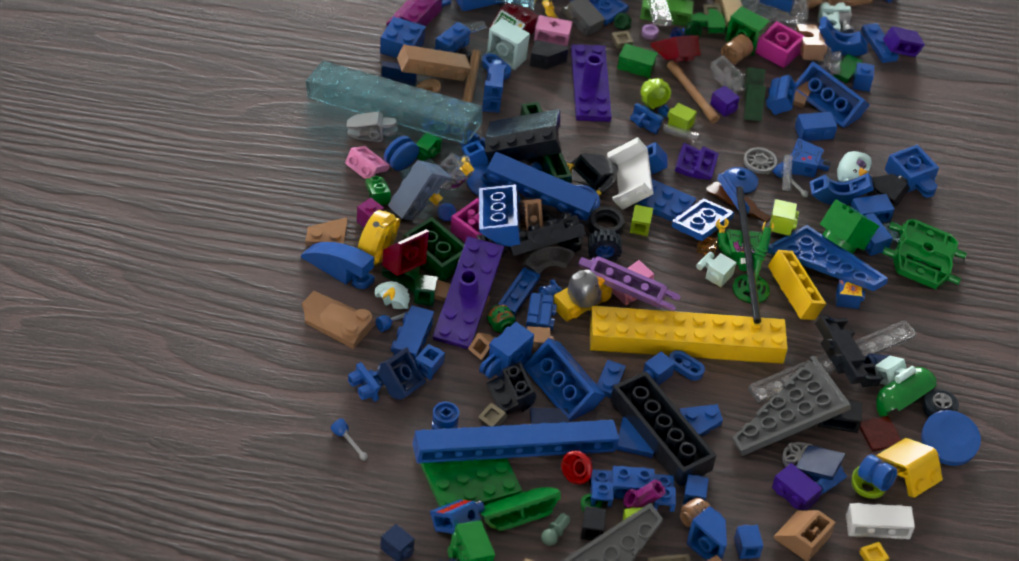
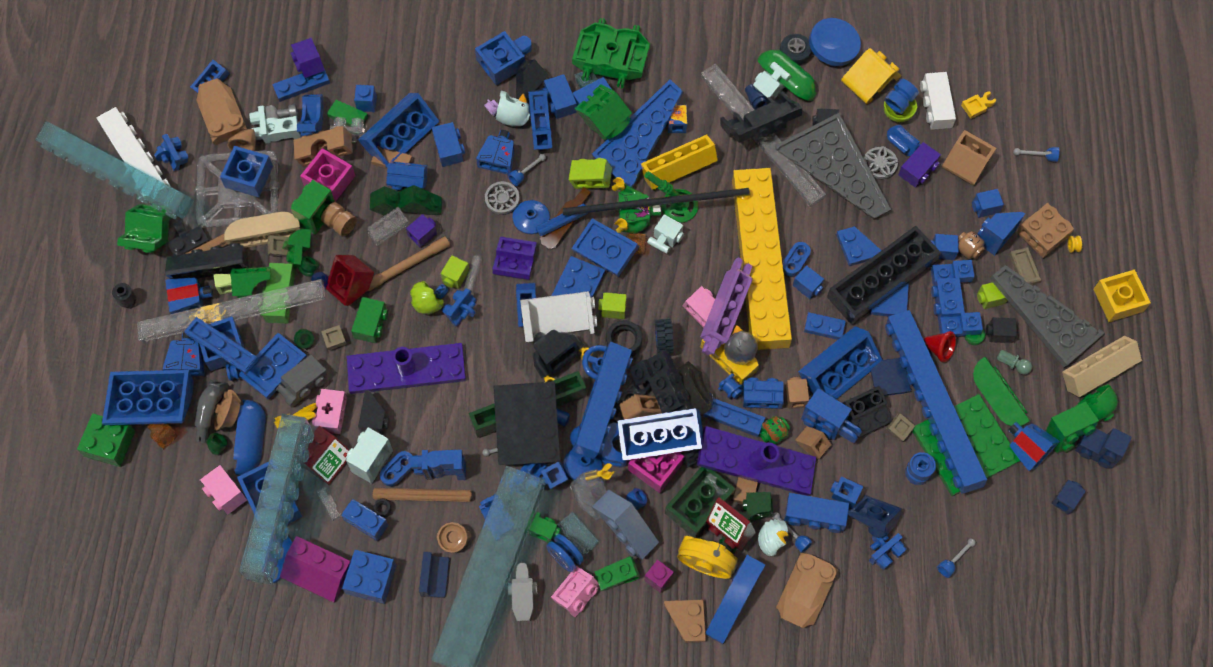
camera: 90 degrees left, 20 degrees up
medium nougat brick [397,45,471,82] -> none
magenta piece [623,479,665,508] -> none
lavender tile [641,24,659,40] -> none
clear piece [782,154,793,192] -> none
piece [796,445,845,480] -> none
clear red piece [860,416,901,452] -> none

